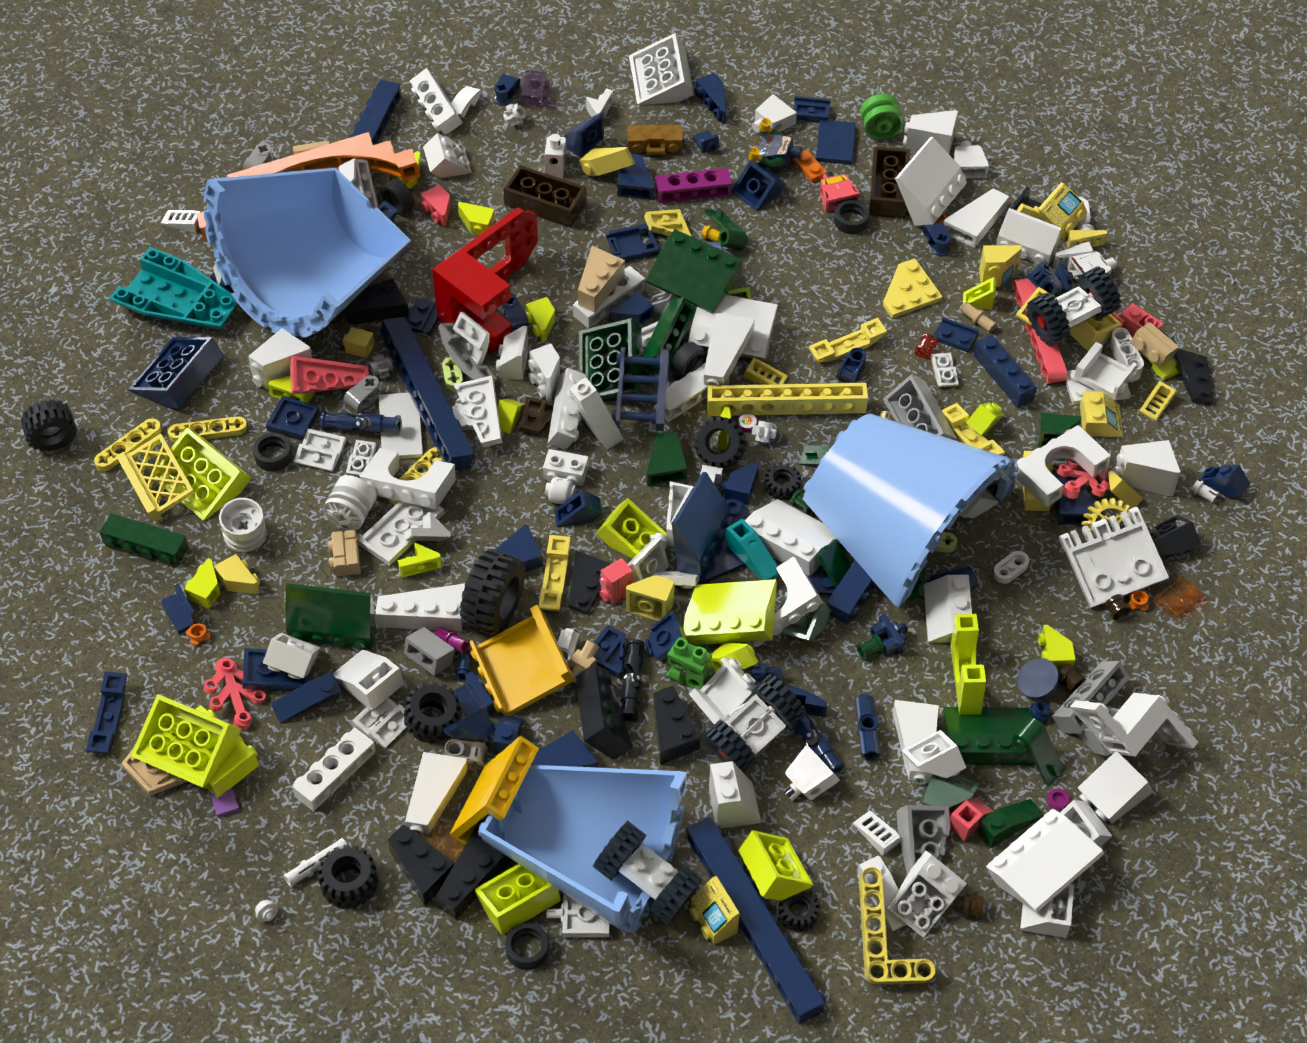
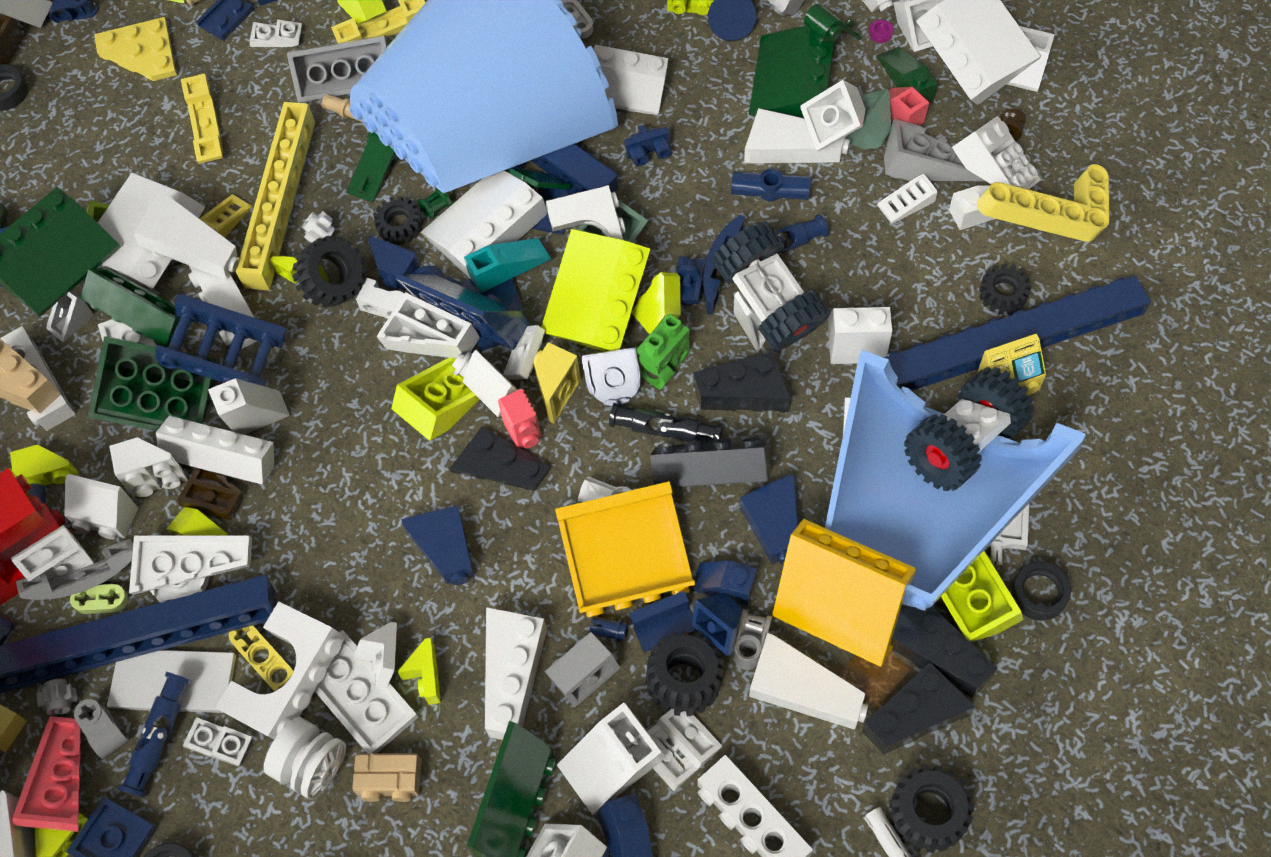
camera: 75 degrees left, 10 degrees up
white slope [293,428,347,472] -> none
magenta axle [434,628,470,653] -> none
black tyre [460,549,526,635] -> none
light yellow slope [539,535,570,612] -> none
white brick [543,449,588,486] -> none
white head [545,477,576,505] -> none
dark blue slope [554,489,603,527] -> none
tan axle [569,640,600,683] -> none
dark blue wing [594,625,626,678] -> none
dark blue slope [609,292,653,326] -> none
dark green slope [646,431,687,486] -> none
black tyre [671,342,707,379] -> none
white panel [689,657,756,725] -> none
tile [738,413,758,432] -> none
neon yellow slope [739,830,813,901] -> none
torso [783,745,840,801] -> none
dark blue piece [836,347,866,383] -> none
dark green bush [856,635,884,661] -> none
clear red bush [914,334,937,360] -> none
neon yellow arch [950,614,986,715] -> none
dark blue plate [1029,701,1051,721] -> none

